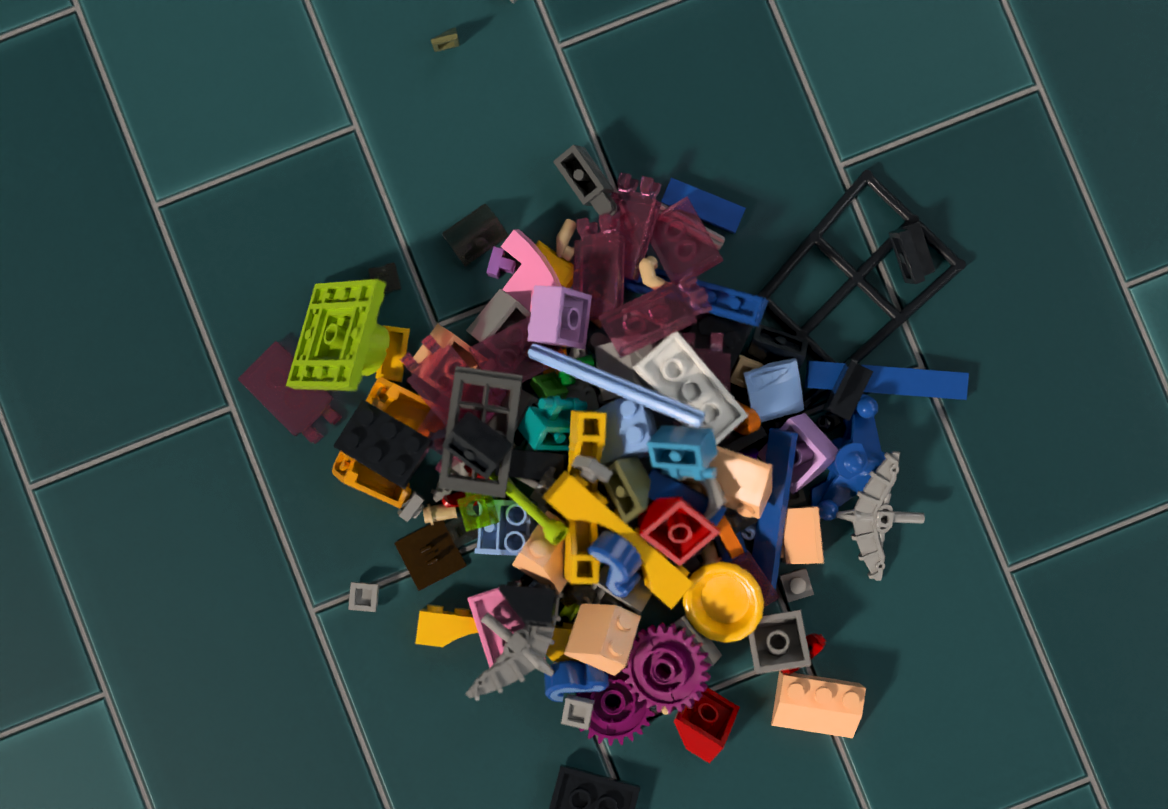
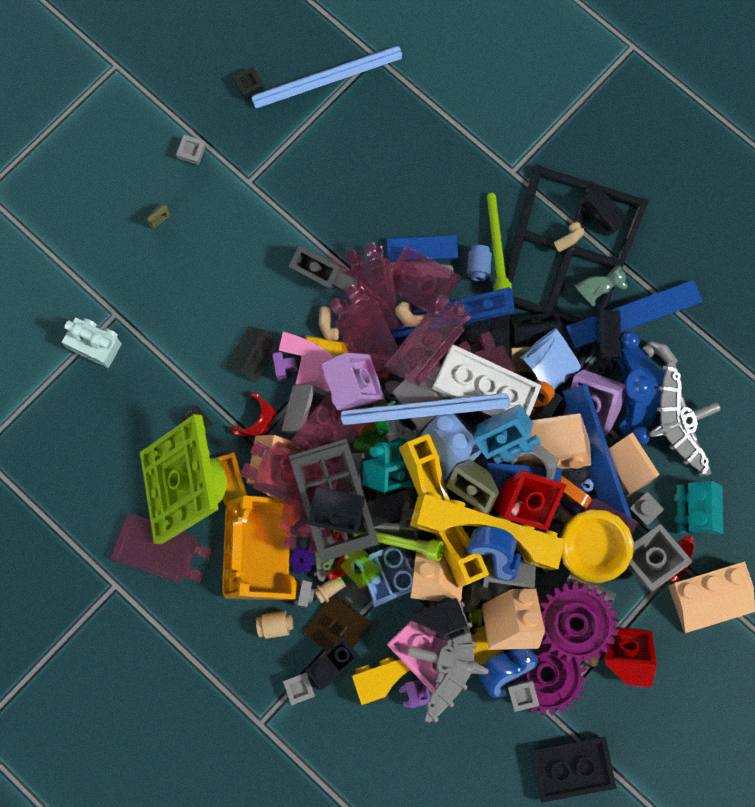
camera: 30 degrees left, 10 degrees down
black plate [333,399,434,490] -> none
light grey plate [572,455,613,483] -> none
none -> light aqua brick [62,317,122,368]
none -> red helmet [230,392,276,438]
none -> tan brick [256,610,294,639]
none -> dark purple plant [289,547,316,574]
none -> black slope [305,637,360,691]
none -> medium lavender tile [399,680,430,708]
none -> medium blue brick [467,245,492,282]
none -> lime piece [487,192,513,291]
none -> tan arm [554,222,584,252]
none -> sand green animal [574,265,628,306]
none -> light grey arm [642,341,678,365]
none -> teal brick [674,481,723,535]

